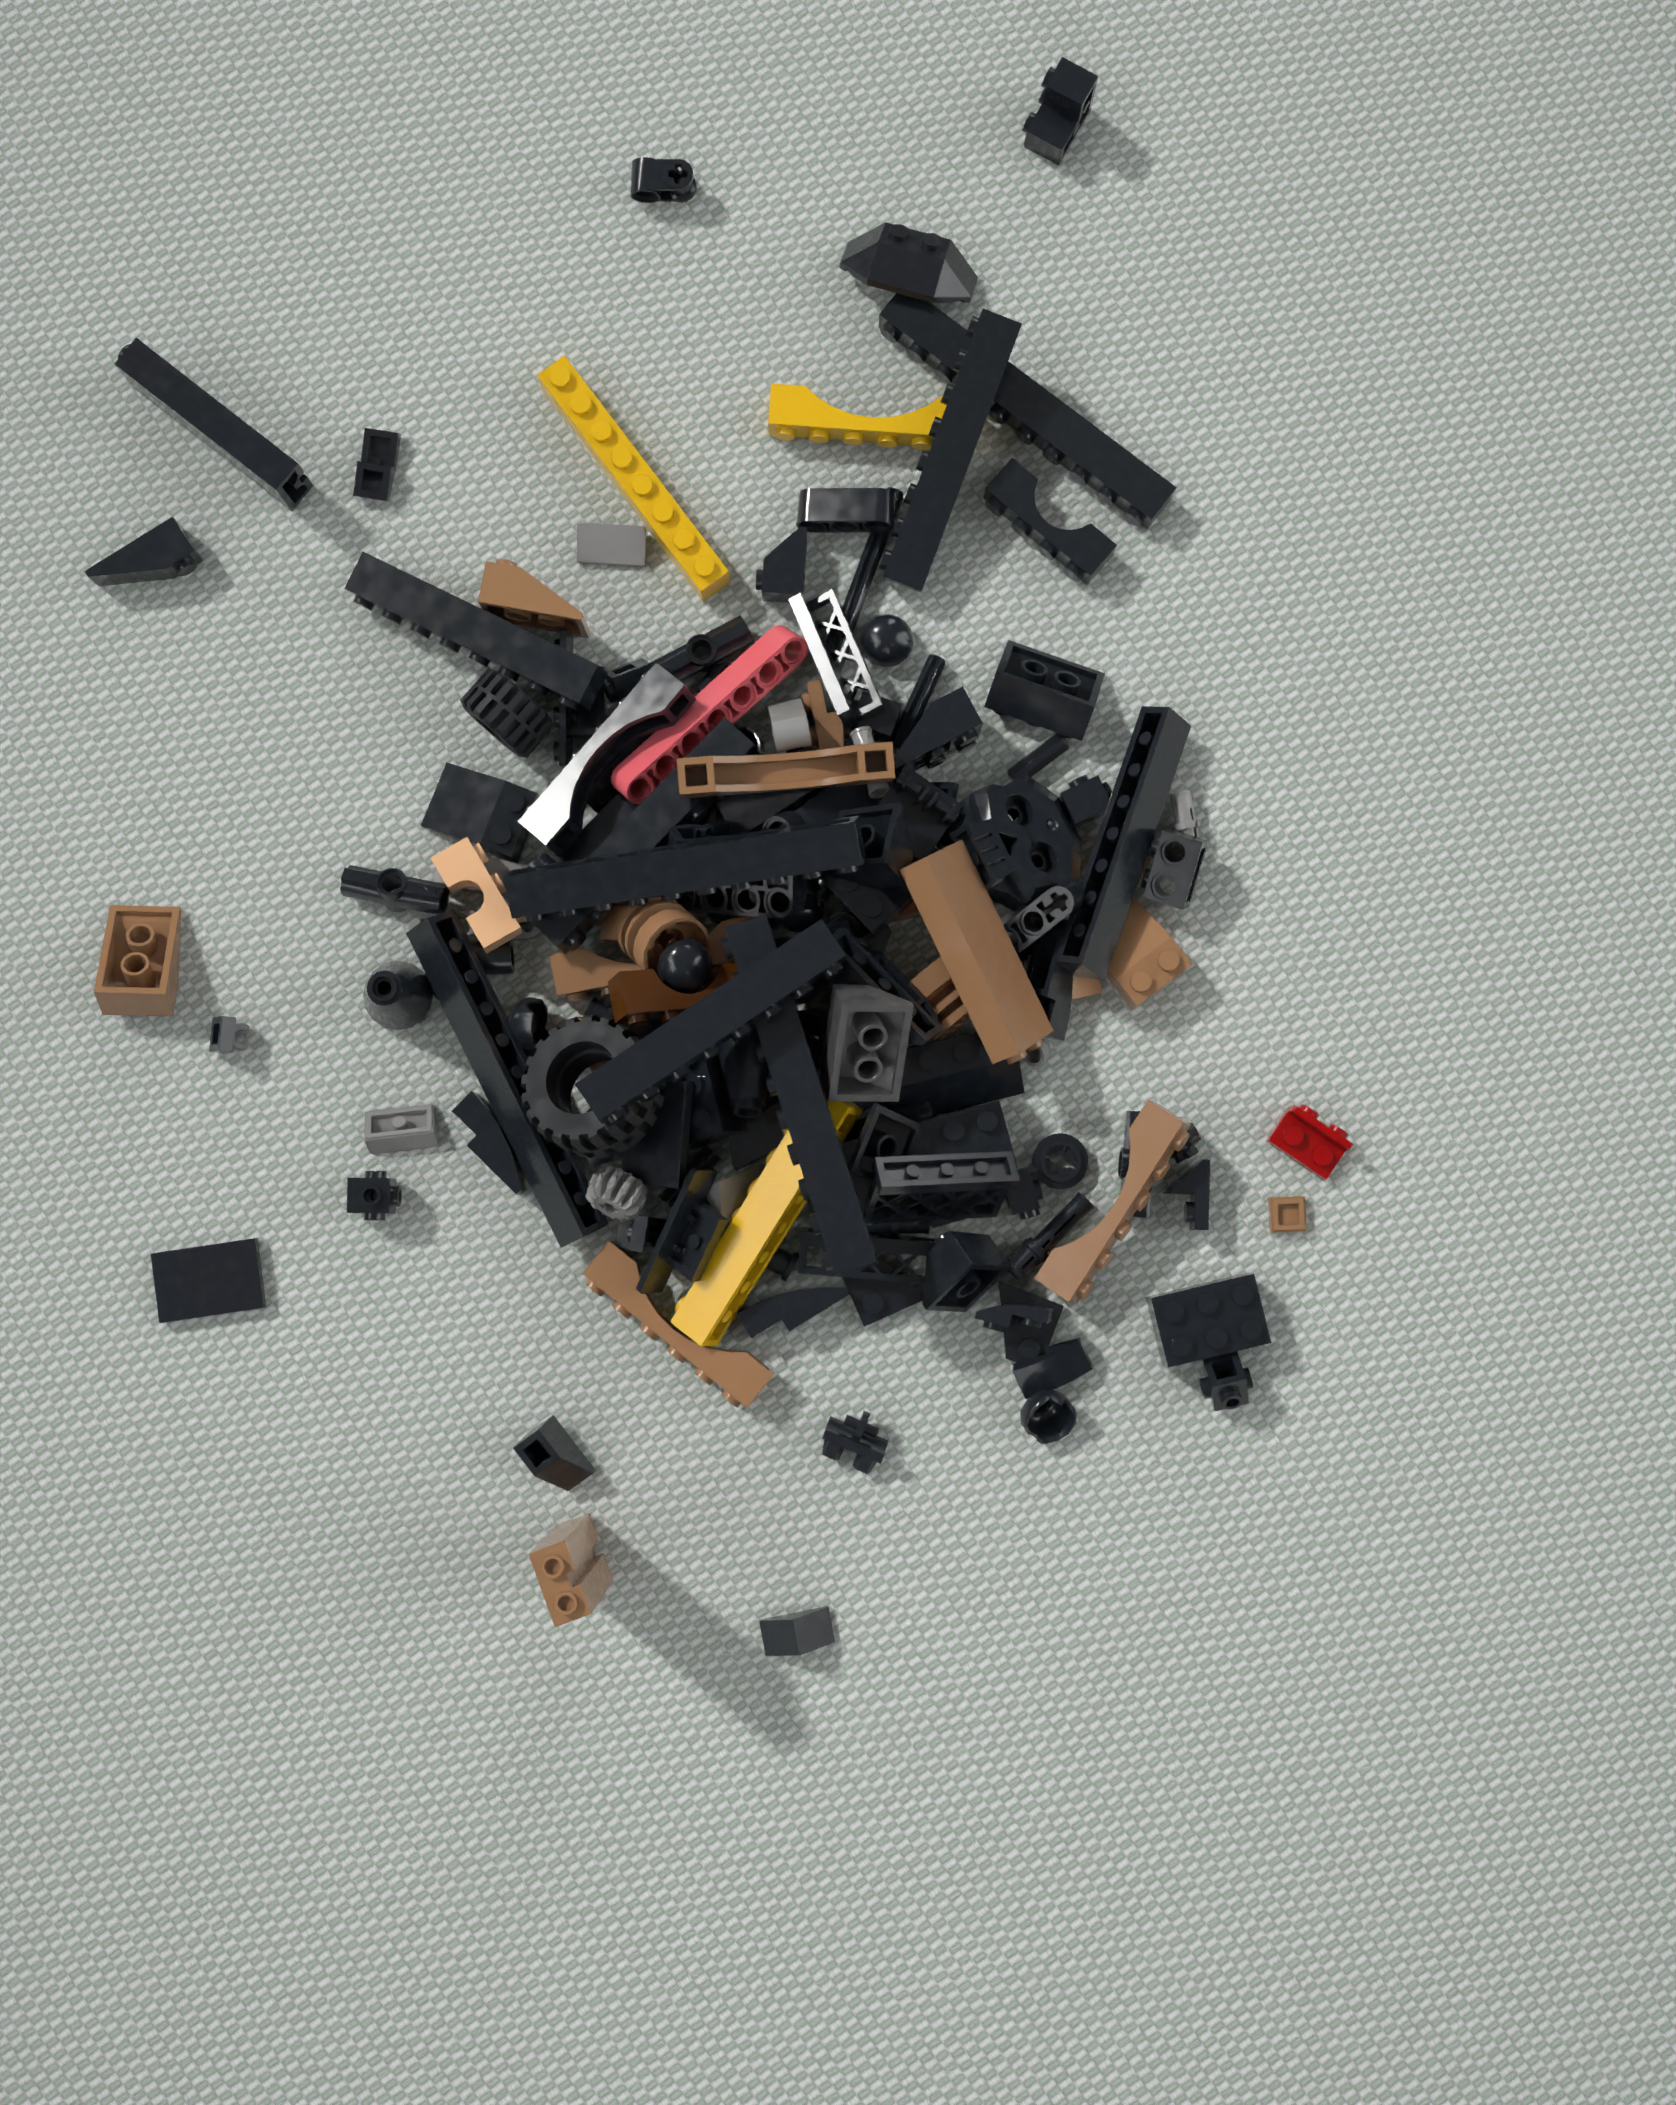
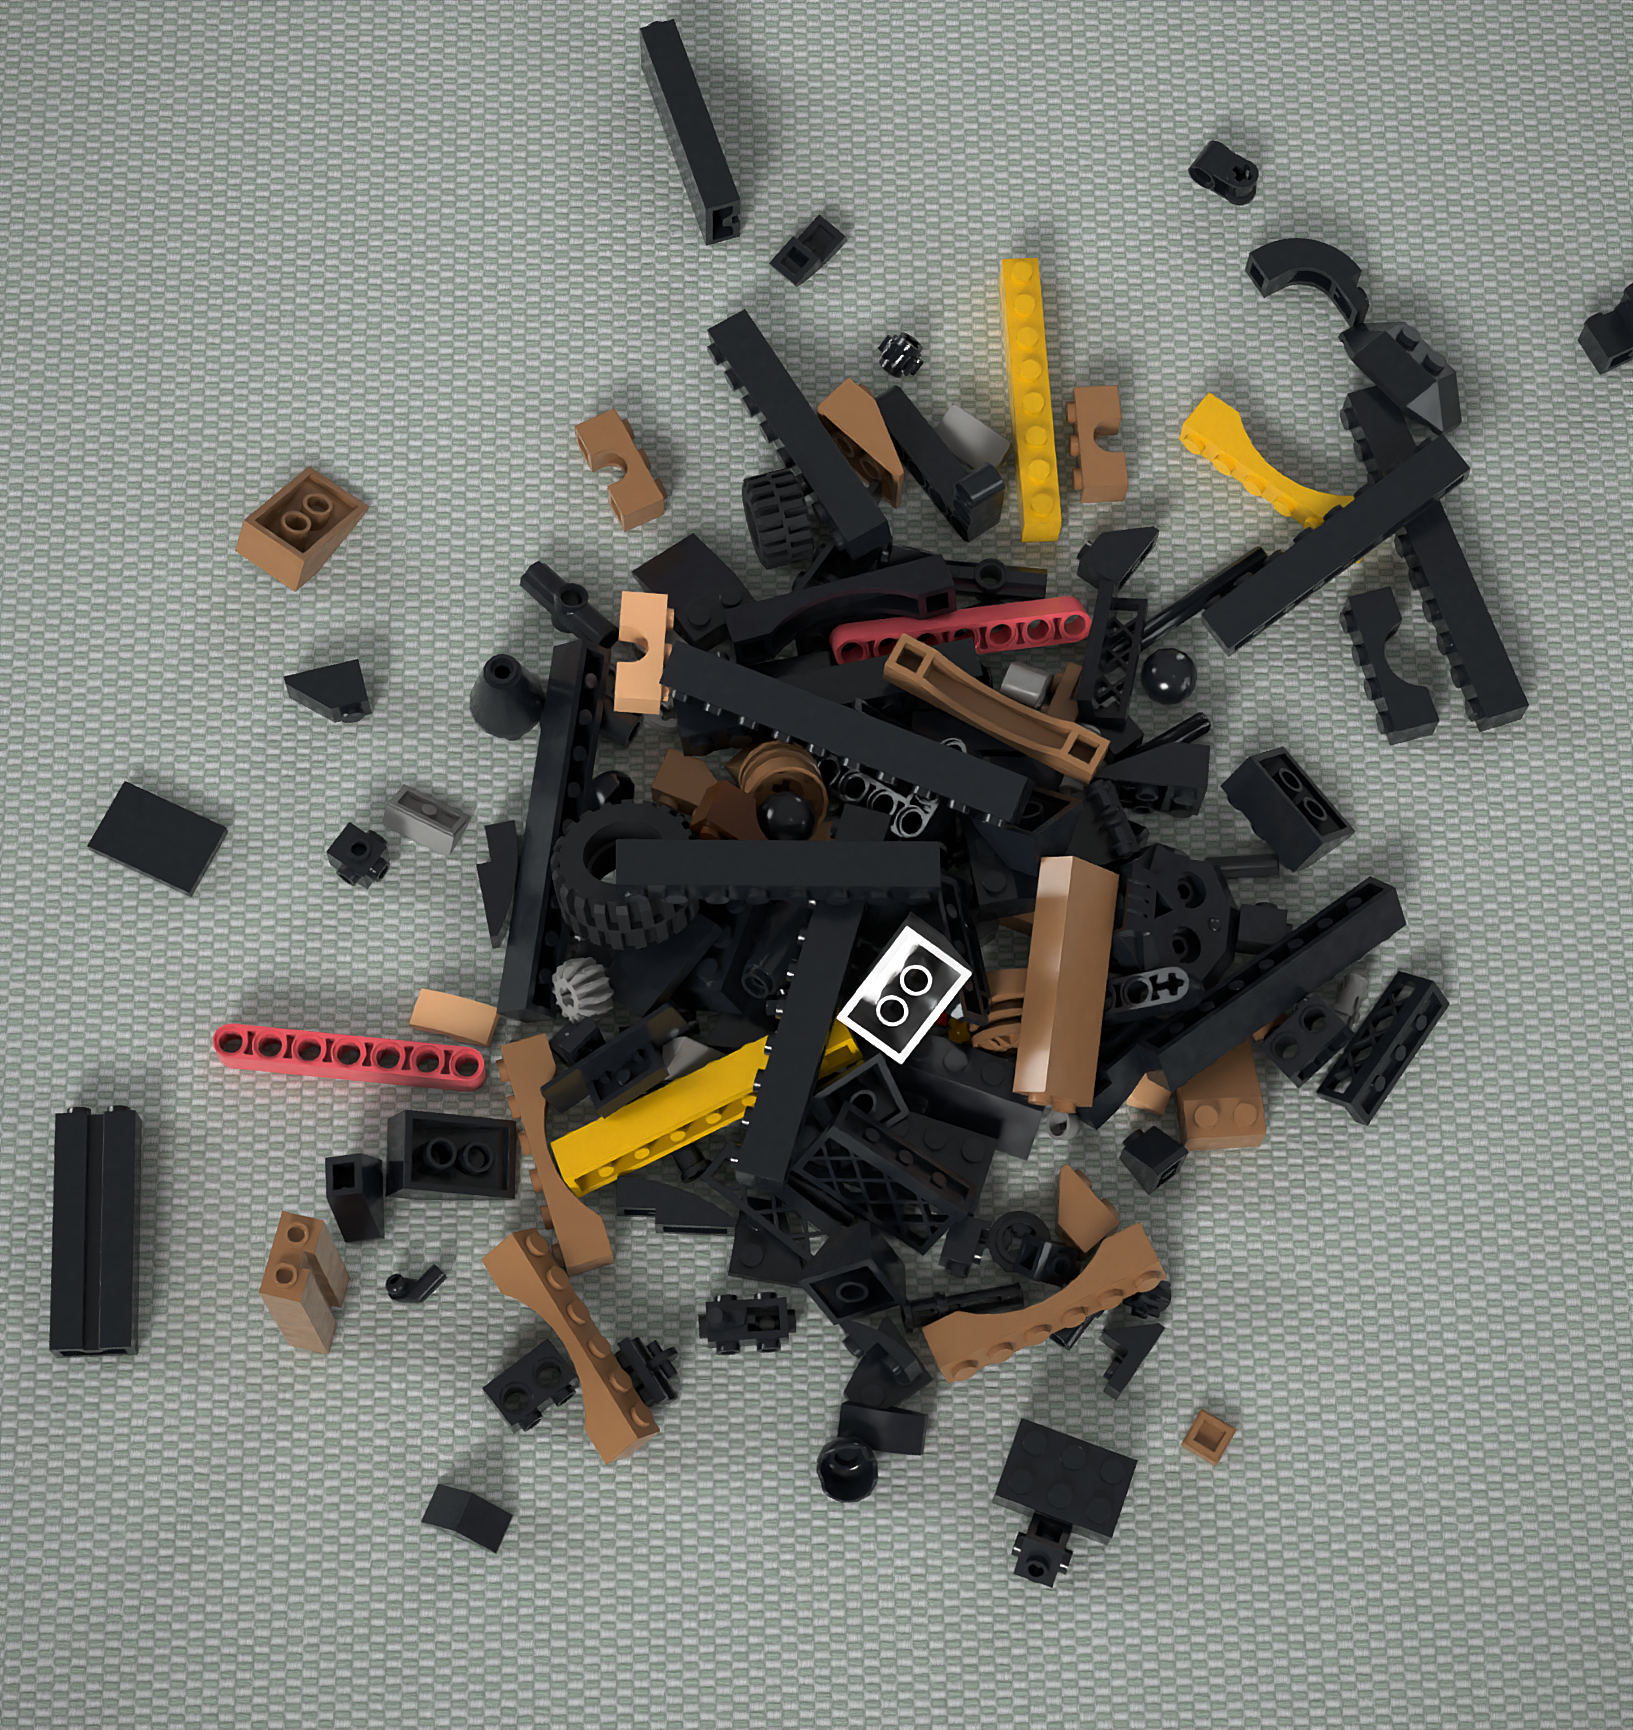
camera: 30 degrees right, 15 degrees down
black slope [84,517,204,586] -> none
tile [209,1016,250,1053] -> none
black beam [796,488,896,533] -> none
red bracket [1266,1104,1353,1180] -> none
none -> black brick [49,1105,142,1358]
none -> coral beam [213,1023,487,1092]
none -> black slope [283,659,372,723]
none -> black slope [385,1109,516,1200]
none -> black arm [385,1264,447,1303]
none -> light nougat slope [409,988,500,1047]
none -> medium nougat arch [481,1228,660,1464]
none -> black brick [482,1338,579,1433]
none -> medium nougat arch [575,408,668,532]
none -> black brick [698,1292,796,1355]
none -> black beam [874,385,1005,543]
none -> black gear [878,332,924,378]
none -> black brick [1012,1232,1081,1288]
none -> medium nougat slope [1055,1164,1121,1262]
none -> medium nougat arch [1065,385,1128,503]
none -> black slope [1119,1126,1189,1195]
none -> black arch [1245,238,1370,327]
none -> black fence [1316,971,1450,1126]

